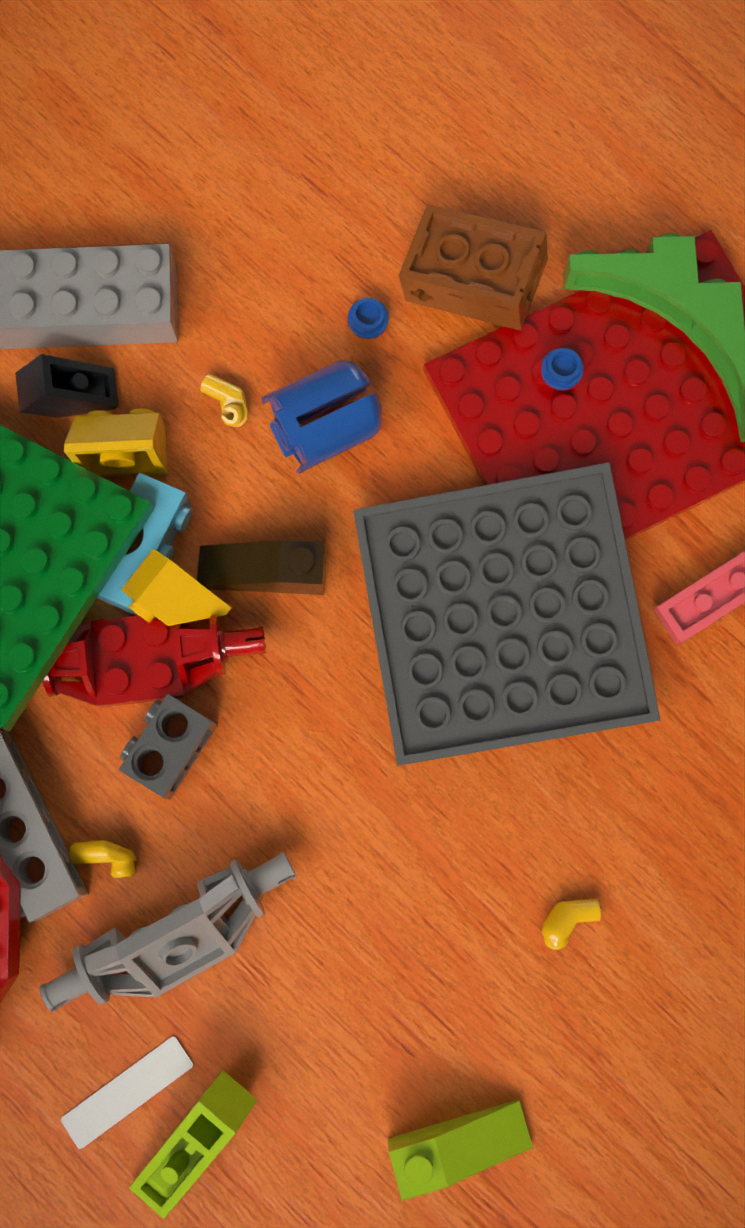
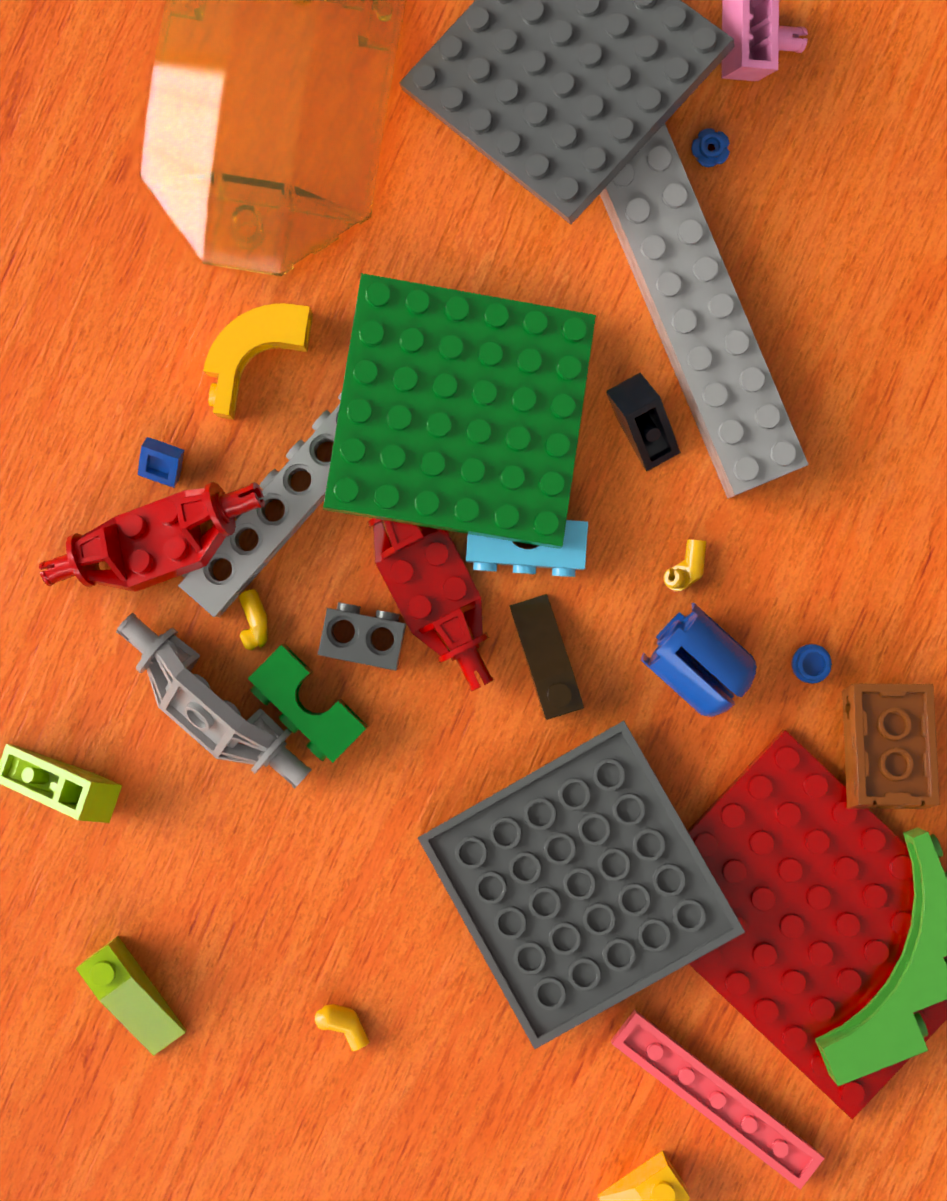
camera: 70 degrees right, 10 degrees up
white sticker [61,1036,193,1149] -> none
yellow slope [64,409,167,477] -> none
yellow slope [121,549,231,626] -> none
blue plate [541,348,584,390] -> none
none -> green arch [248,644,368,763]

